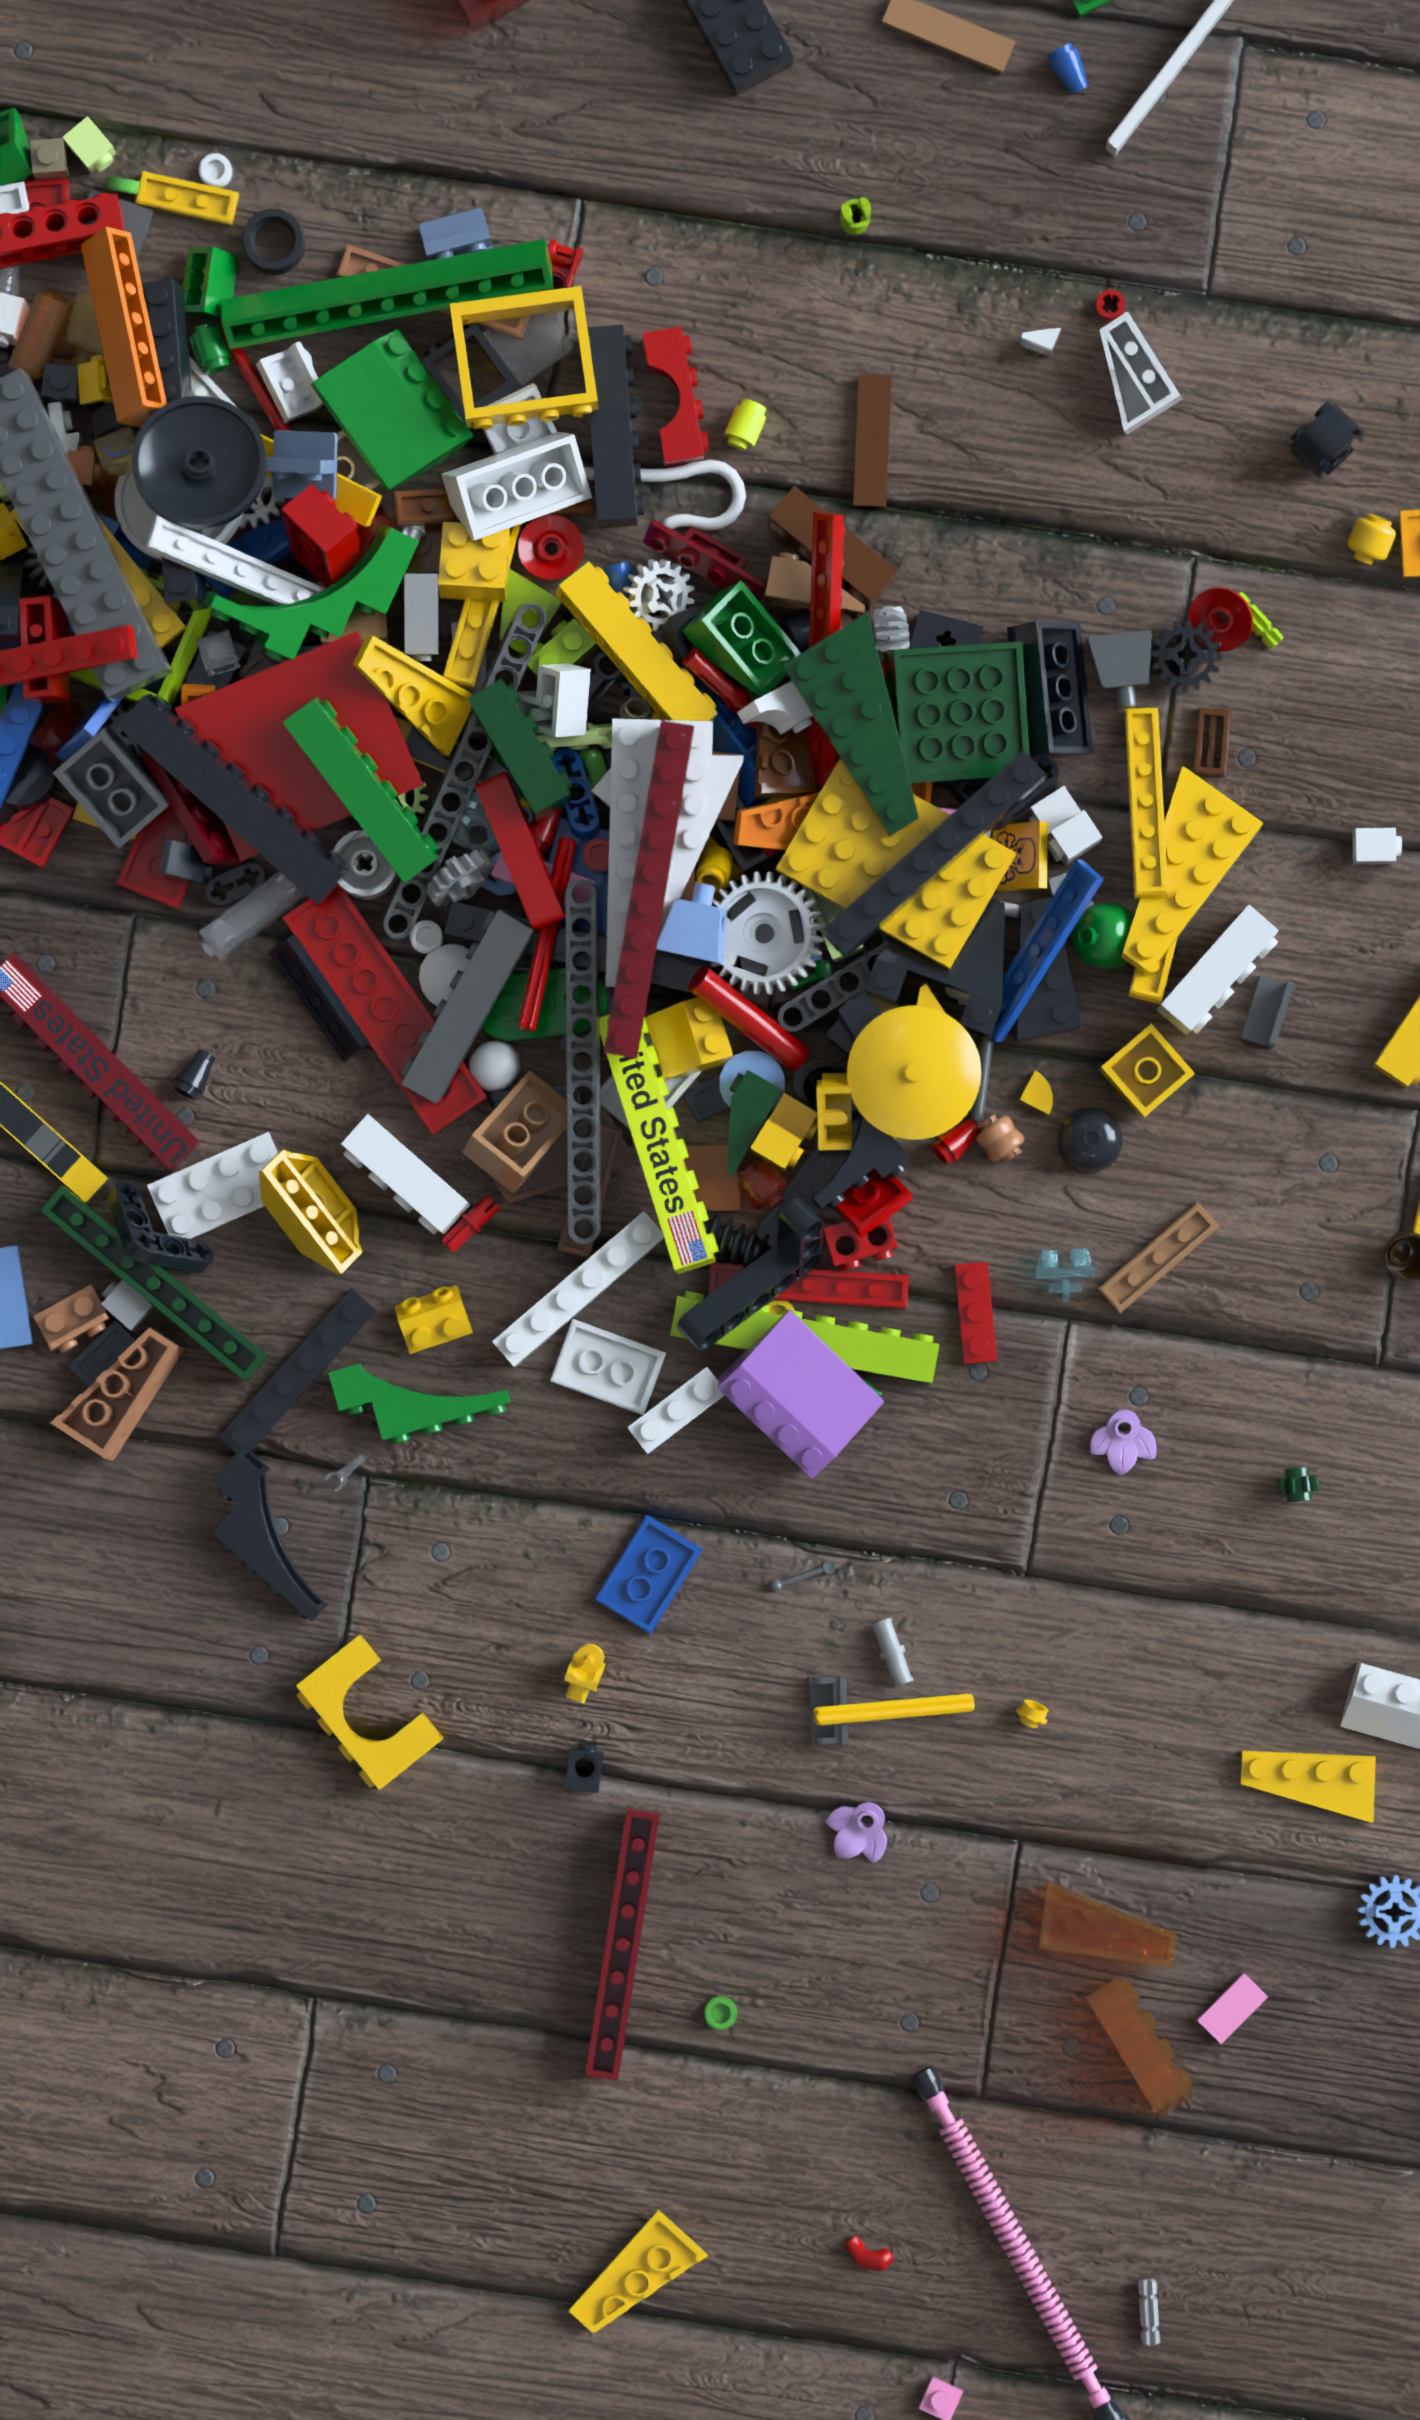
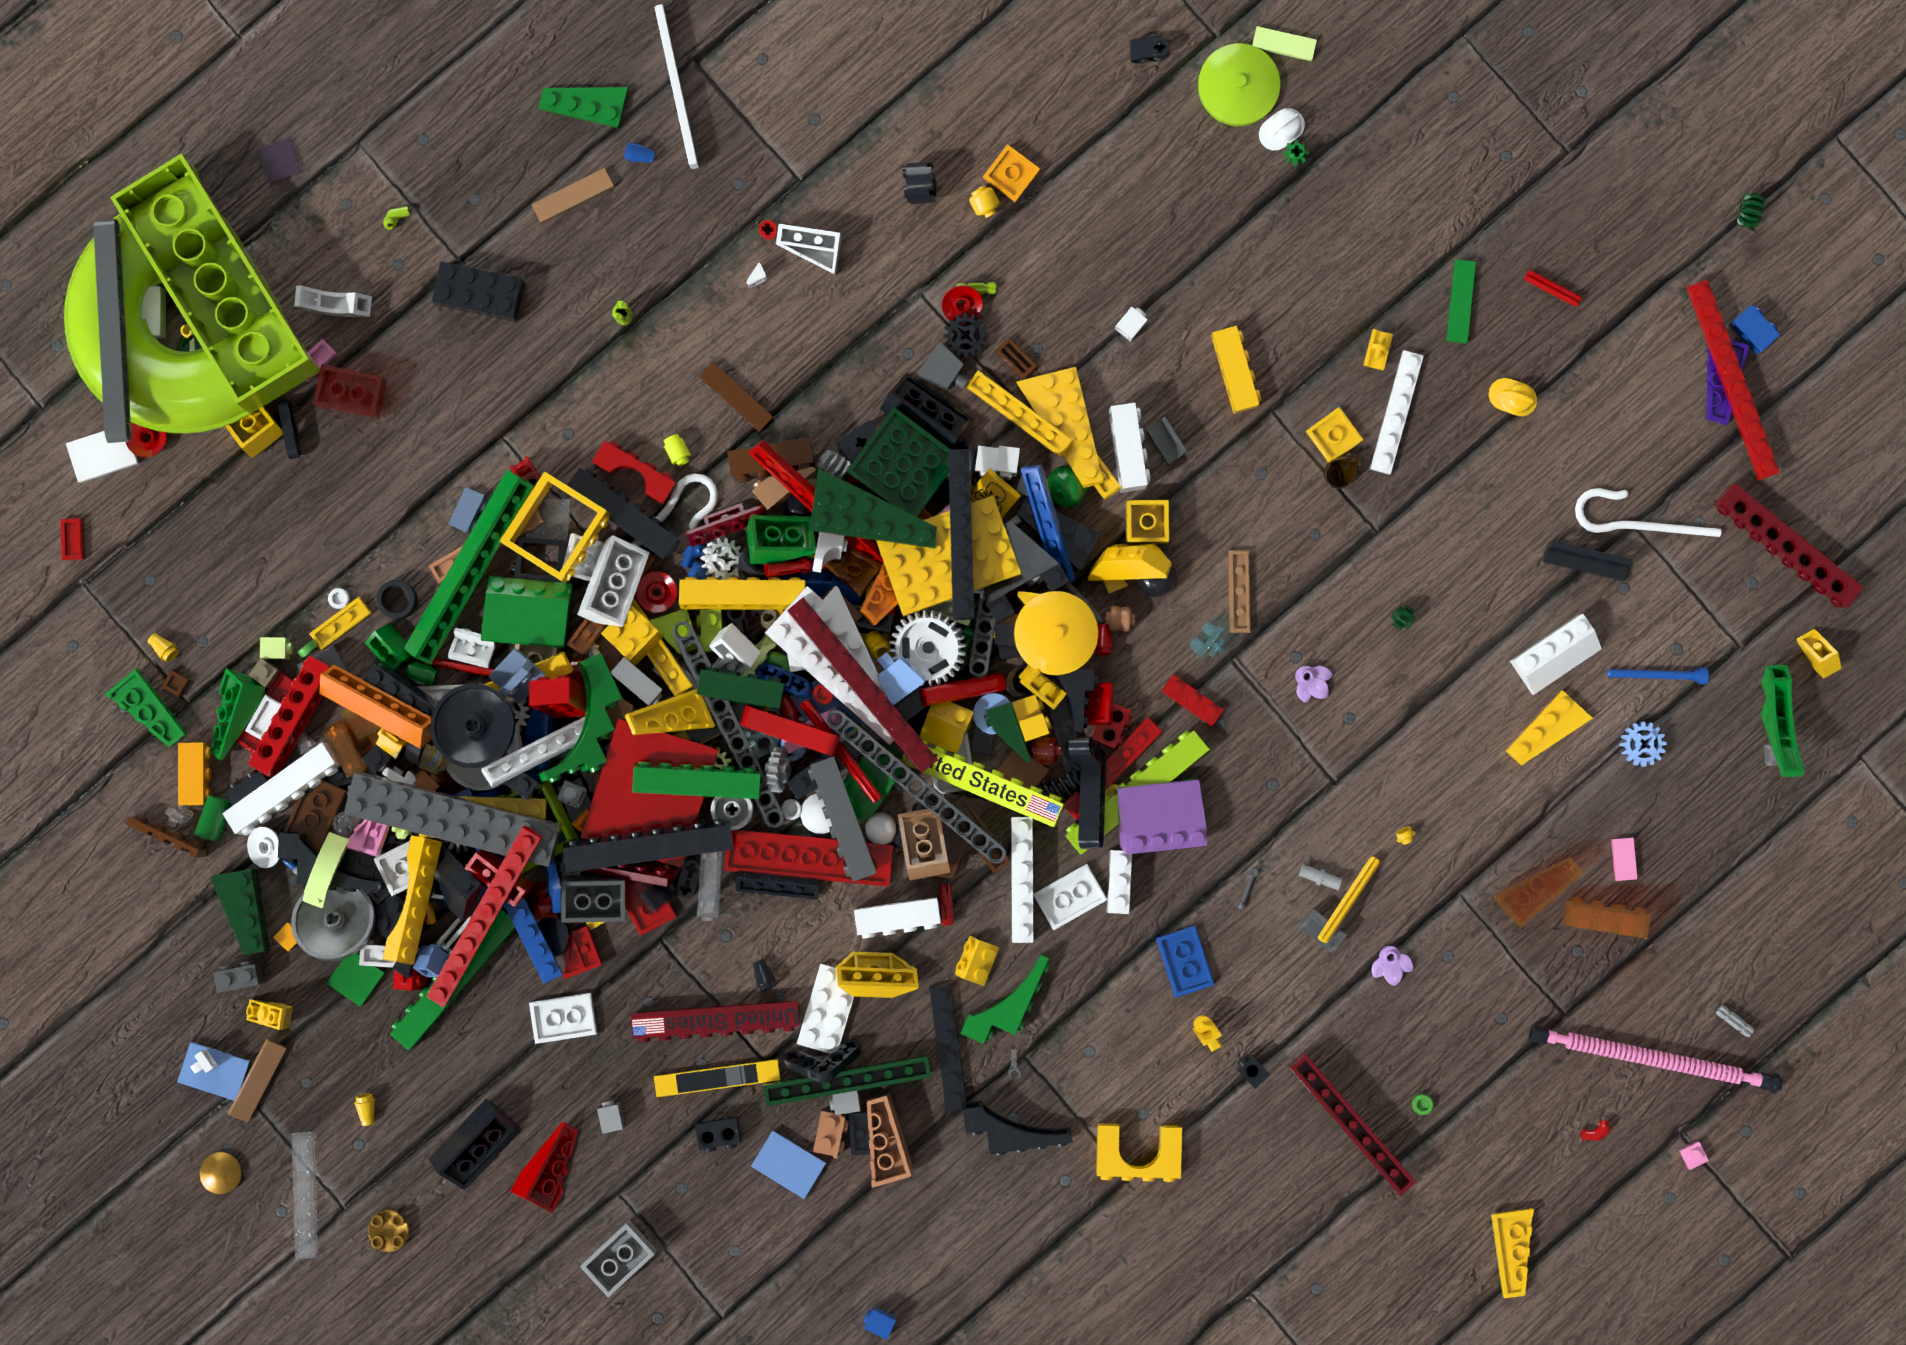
camera: 50 degrees left, 0 degrees up
none -> blue arm [681,544,706,568]
none -> yellow wedge [1088,543,1172,581]

